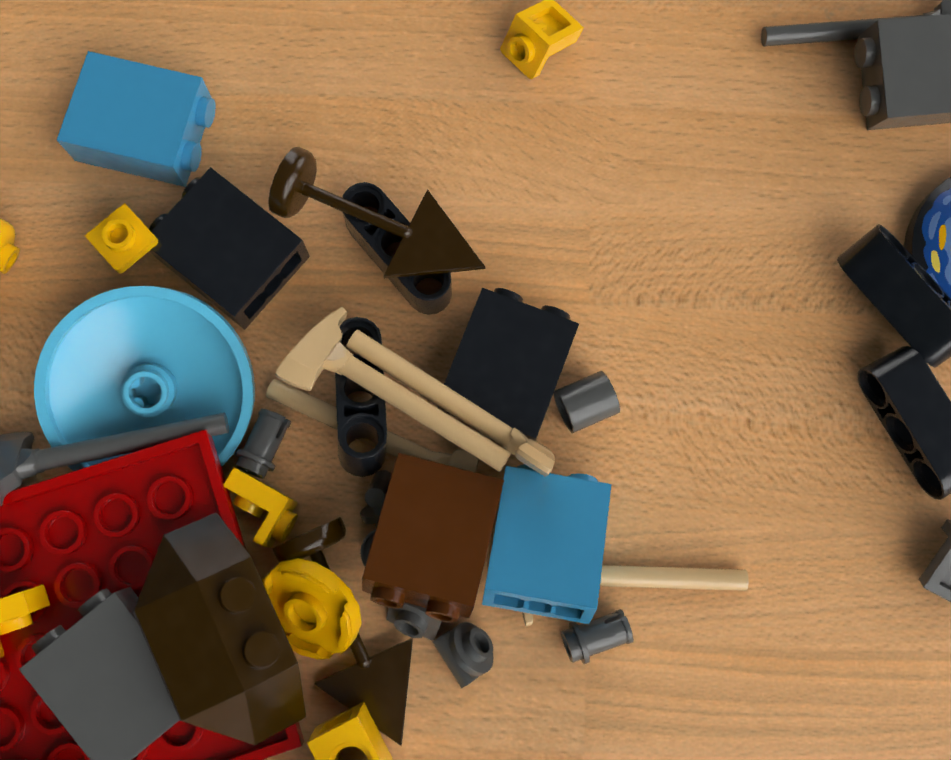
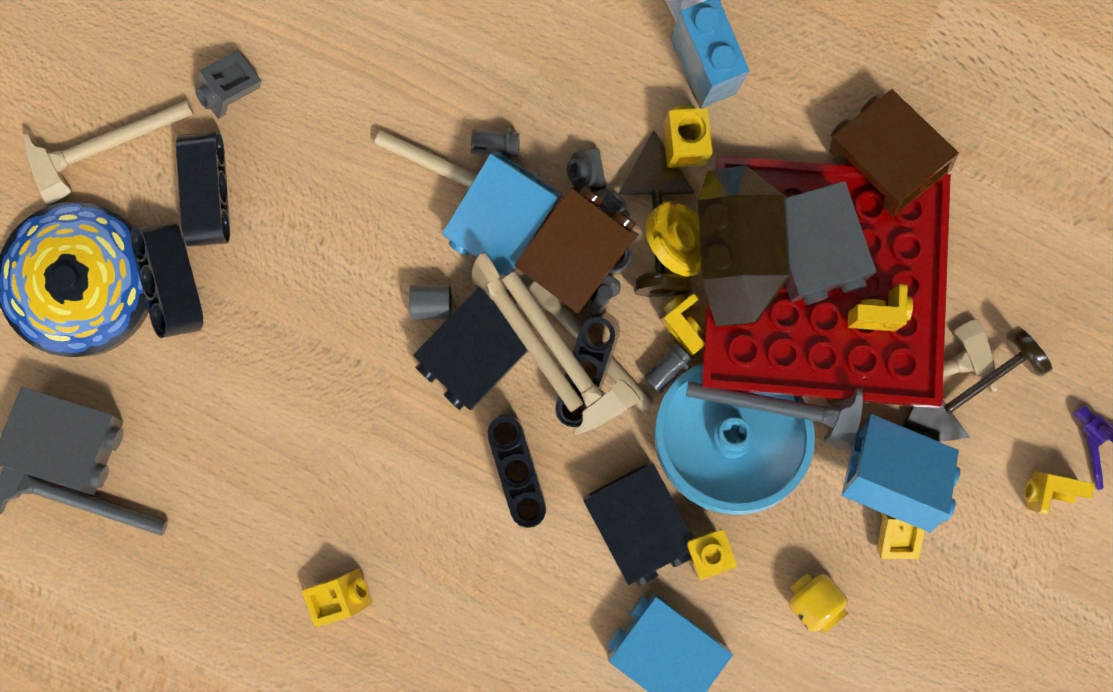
camera: 155 degrees left, 10 degrees up
dark brown piece [268,147,485,279] -> none

